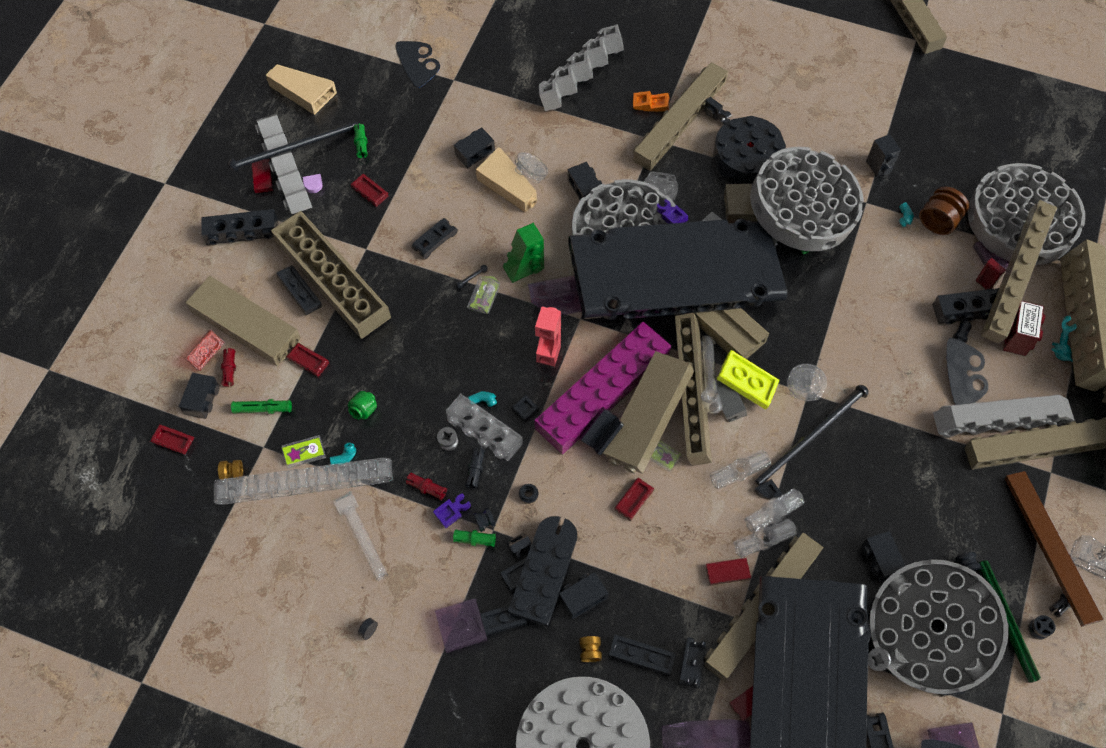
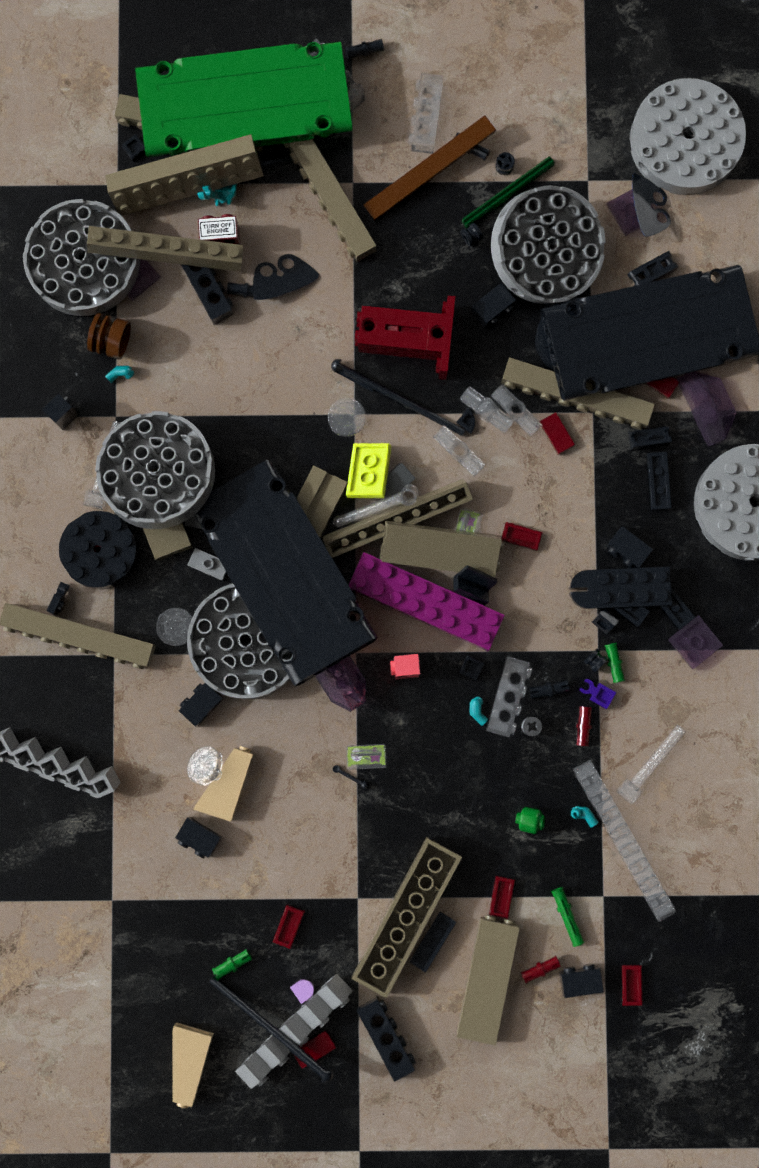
camera: 110 degrees left, 20 degrees up
clear red plate [184,330,225,371] -> none
pearl gold wheel [218,460,243,481] -> none
slope [281,435,326,469] -> none
black tile [358,618,378,640] -> none
black piece [396,41,440,87] -> none
black plate [411,218,458,259] -> none
green wedge [502,222,545,283] -> none
black plate [519,484,539,504] -> none
pearl gold wheel [579,636,602,662] -> none
orange slope [633,91,670,112] -> none
dark purple plate [657,200,688,224] -> none
flat silver wheel [868,648,891,671] -> none
light grey brick [933,395,1075,438] -> none
dark red tile [975,258,1006,290] -> none
none -> dark red brick [354,296,455,380]

